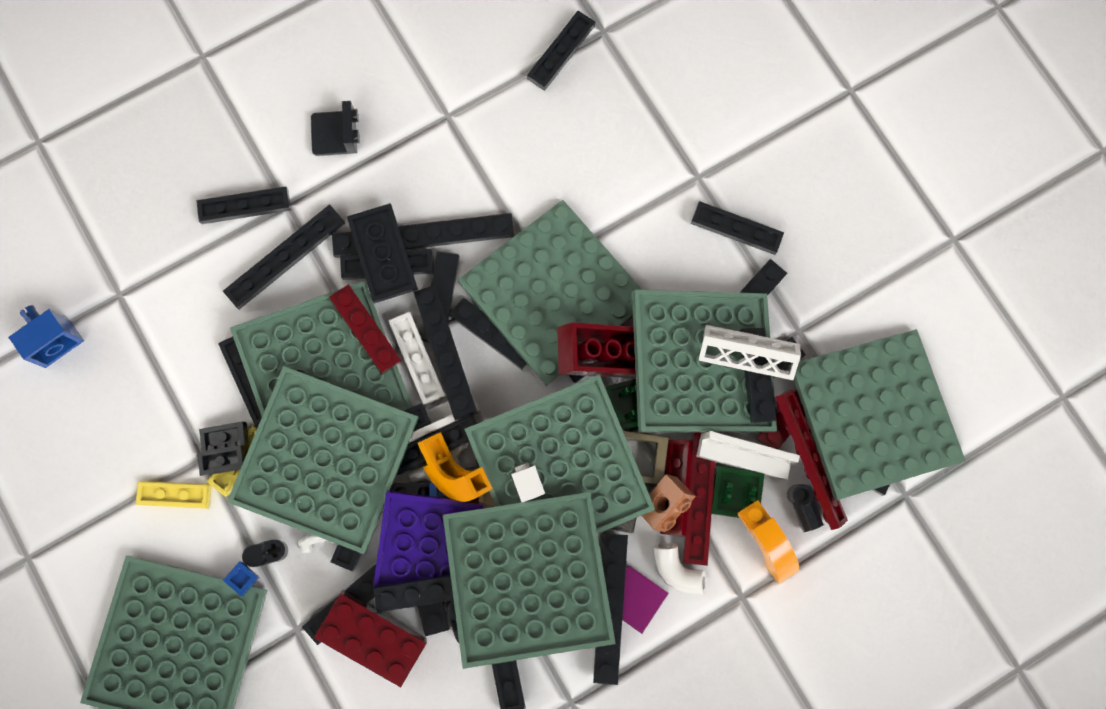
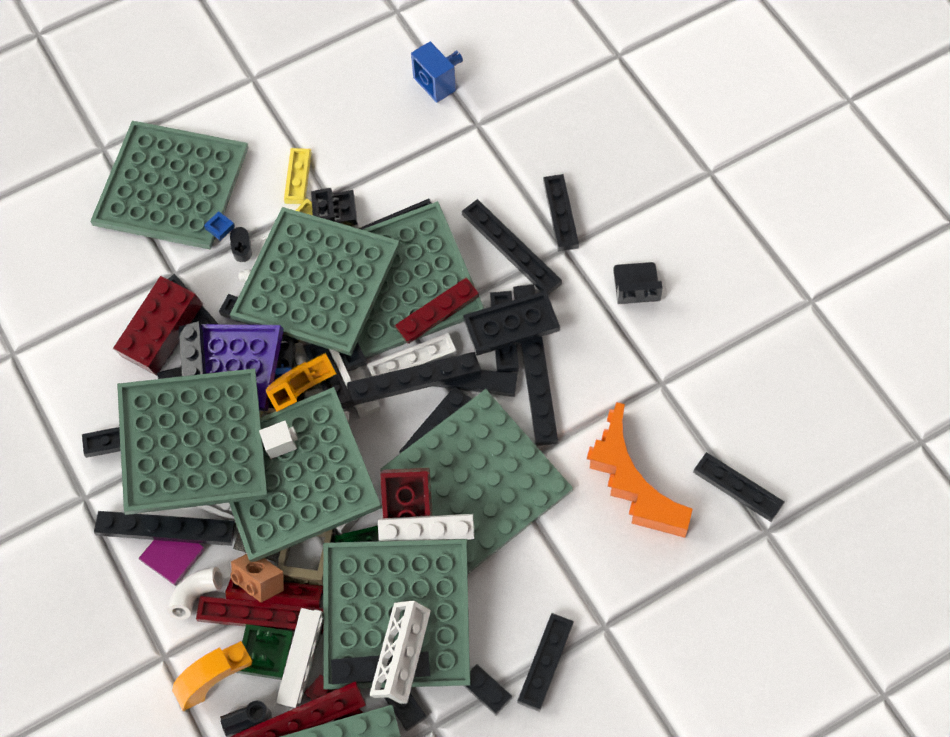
camera: 95 degrees right, 15 degrees down
none -> white plate [378,514,474,541]
none -> orange arch [587,402,693,538]

